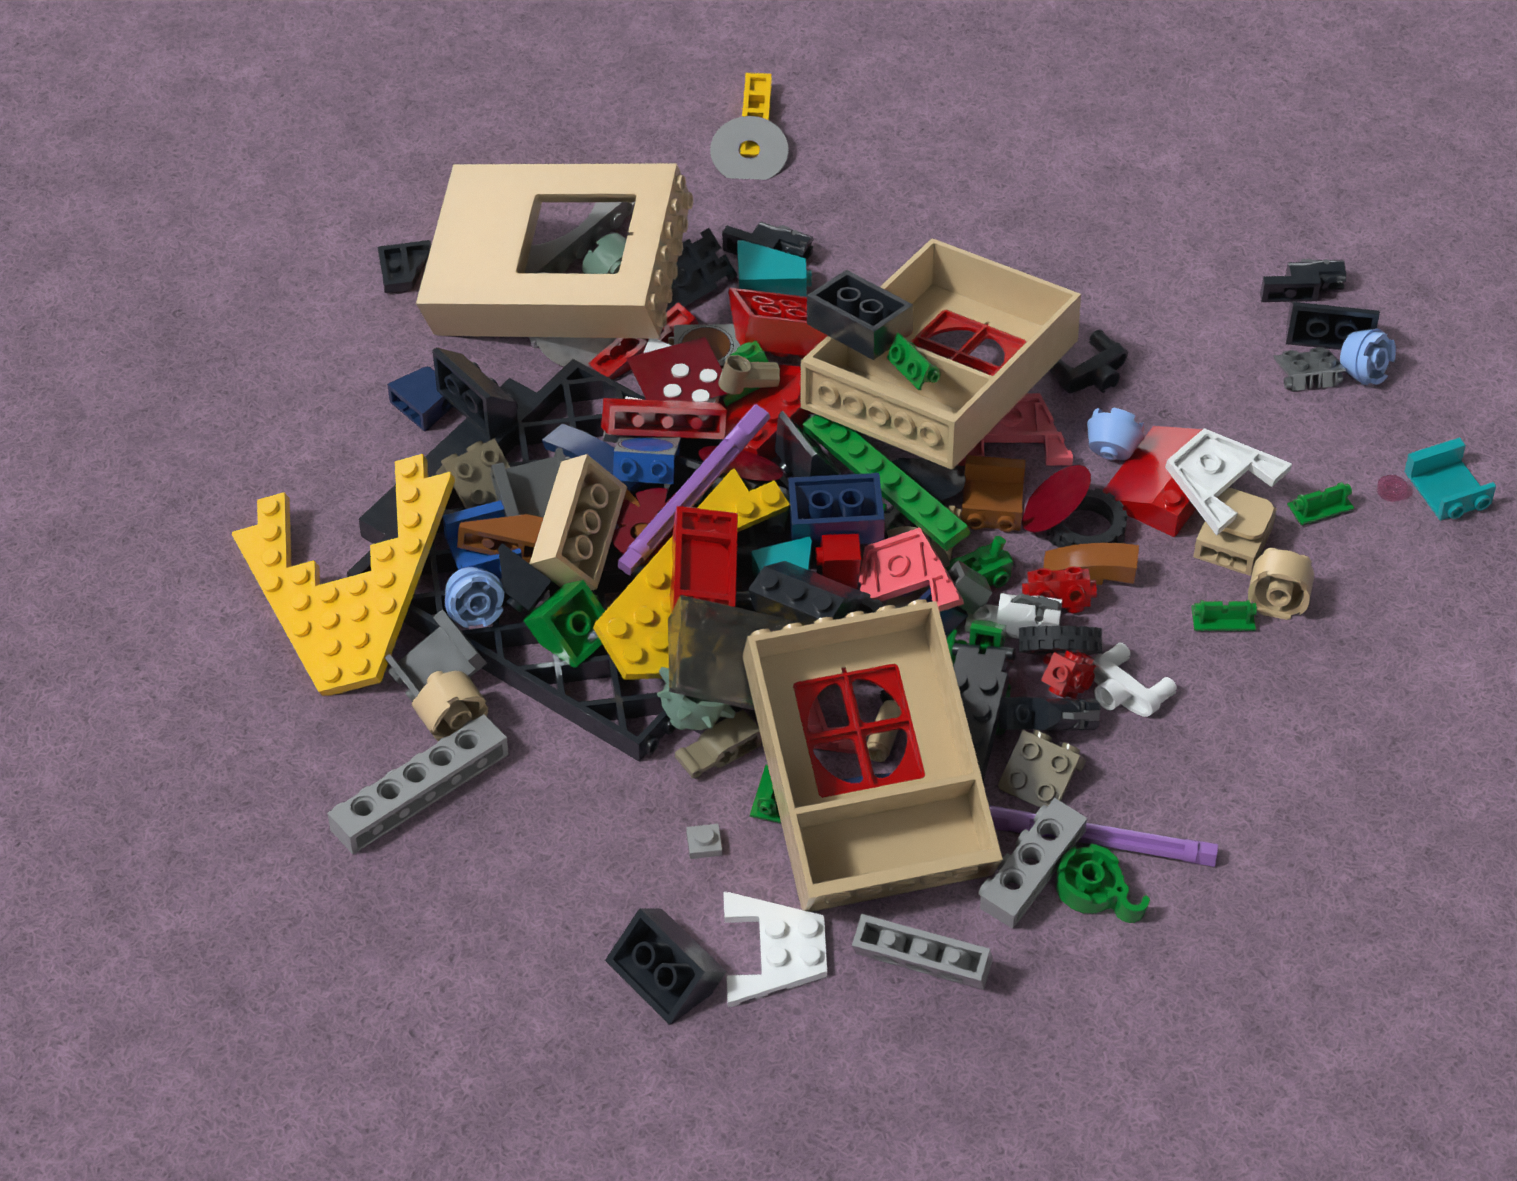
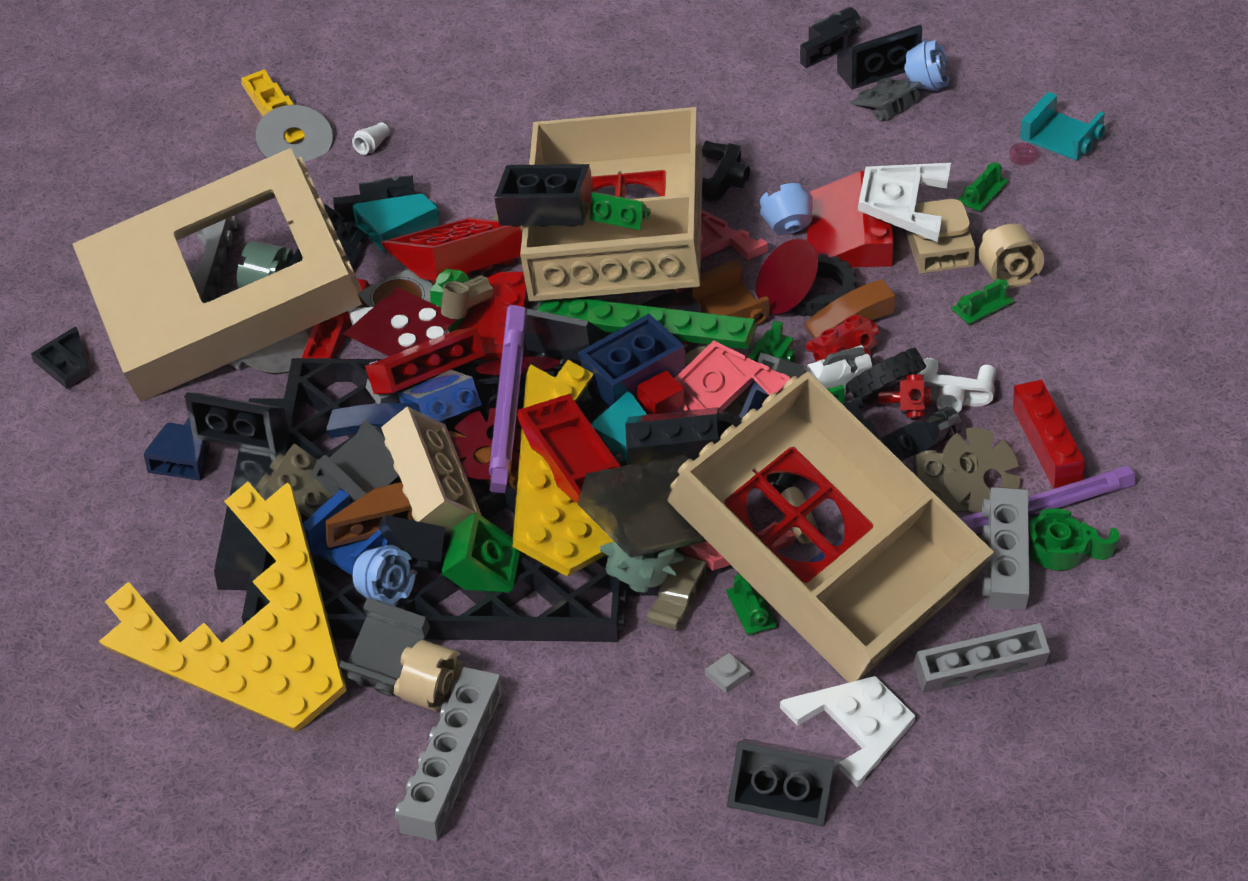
camera: 30 degrees left, 5 degrees down
none -> white cone [352,122,390,155]
none -> dark tan piece [941,427,1020,513]
none -> red brick [1013,379,1084,489]

